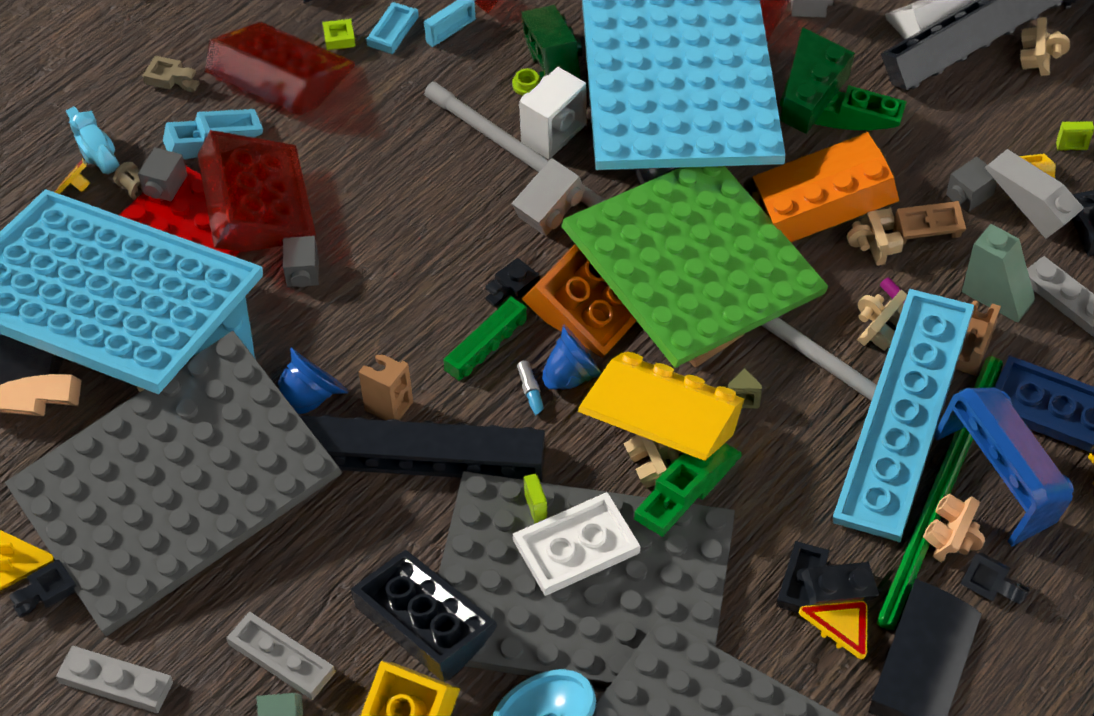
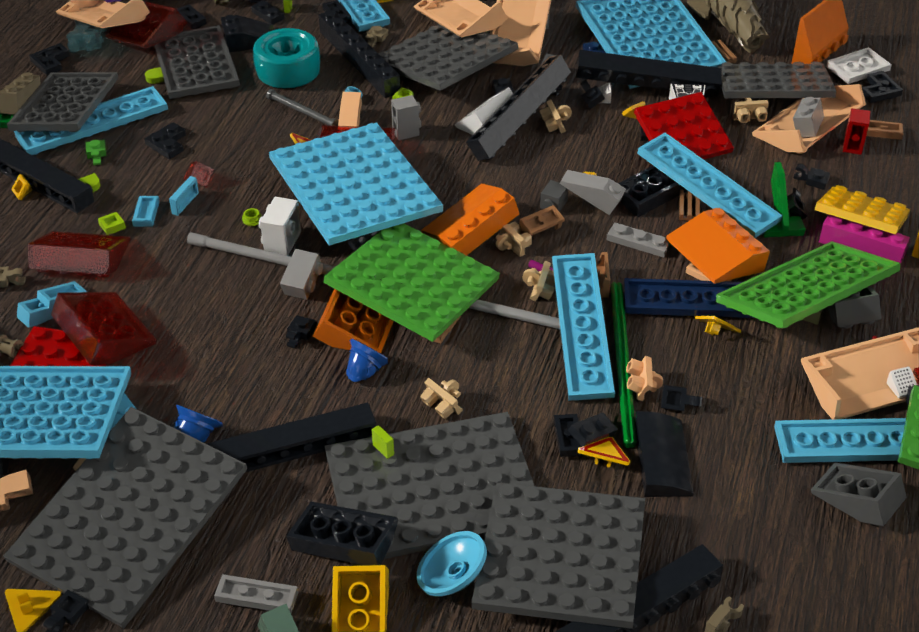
camera: 25 degrees left, 10 degrees down
dark grey brick [138,147,187,201] -> none
dark grey brick [283,236,319,287] -> none
medium nougat hinge [358,355,413,421] -> none
green piece [443,297,527,381] -> none
white plate [513,492,640,596] -> none
light grey piece [517,361,544,416] -> none
dark green wedge [521,5,582,80] -> none
yellow slope [578,352,744,461] -> none
green slope [634,443,742,537] -> none
olive slope [728,368,762,409] -> none
dark green wedge [780,27,855,134] -> none
green slope [780,77,907,130] -> none
blue windscreen [934,387,1074,547] -> none
sand green slope [962,224,1035,323] -> none
lime tile [1056,121,1094,150] -> none

